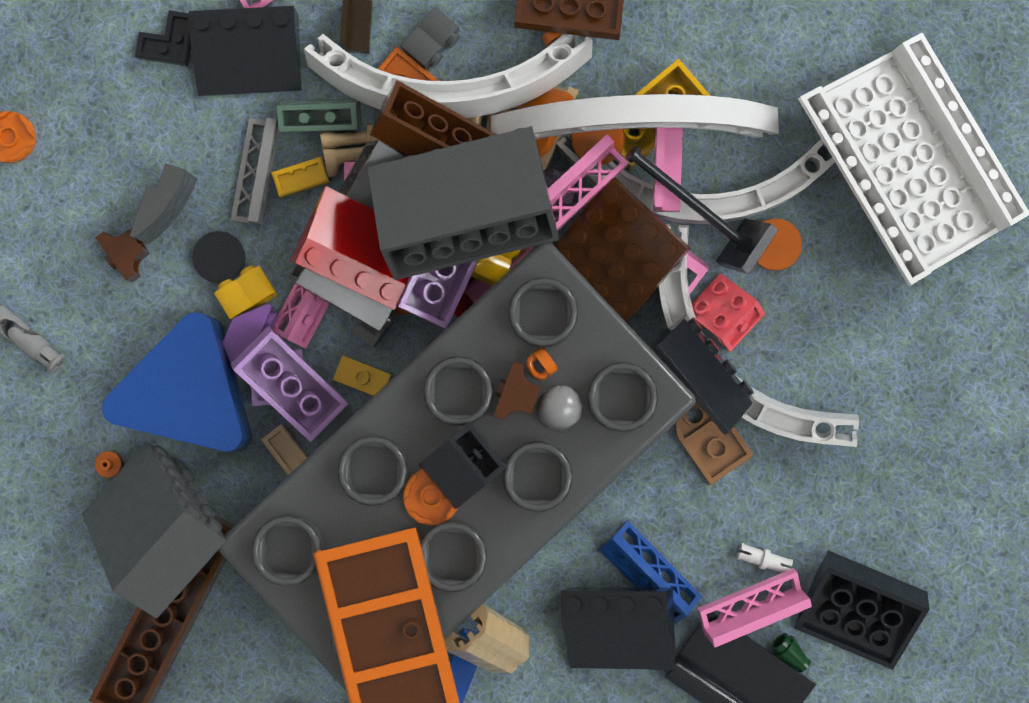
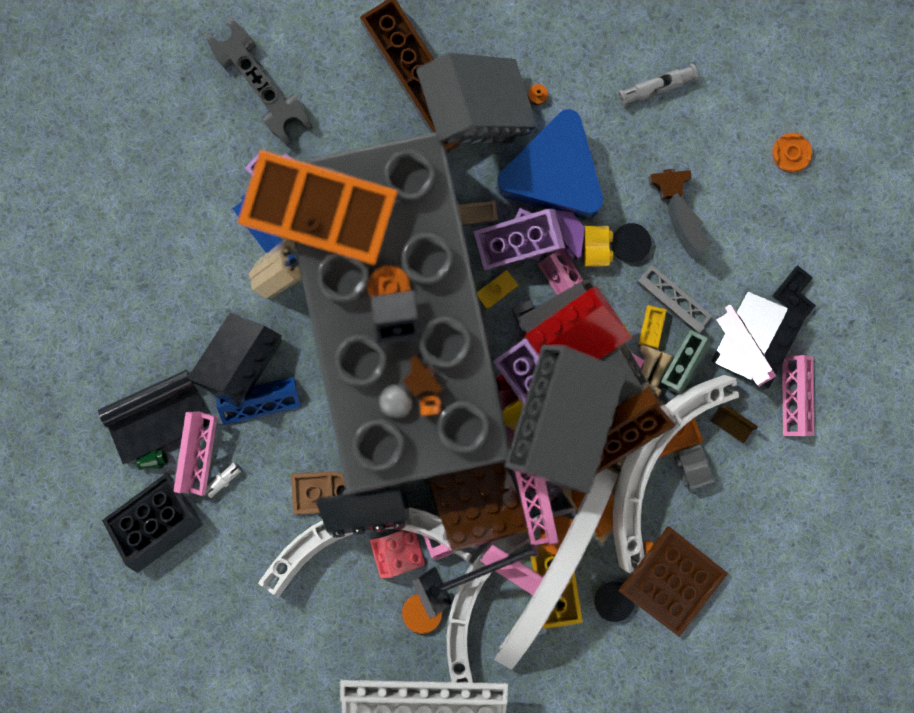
camera: 110 degrees right, 0 degrees up
none -> black tile [594,581,634,622]
none -> fence [717,305,776,386]

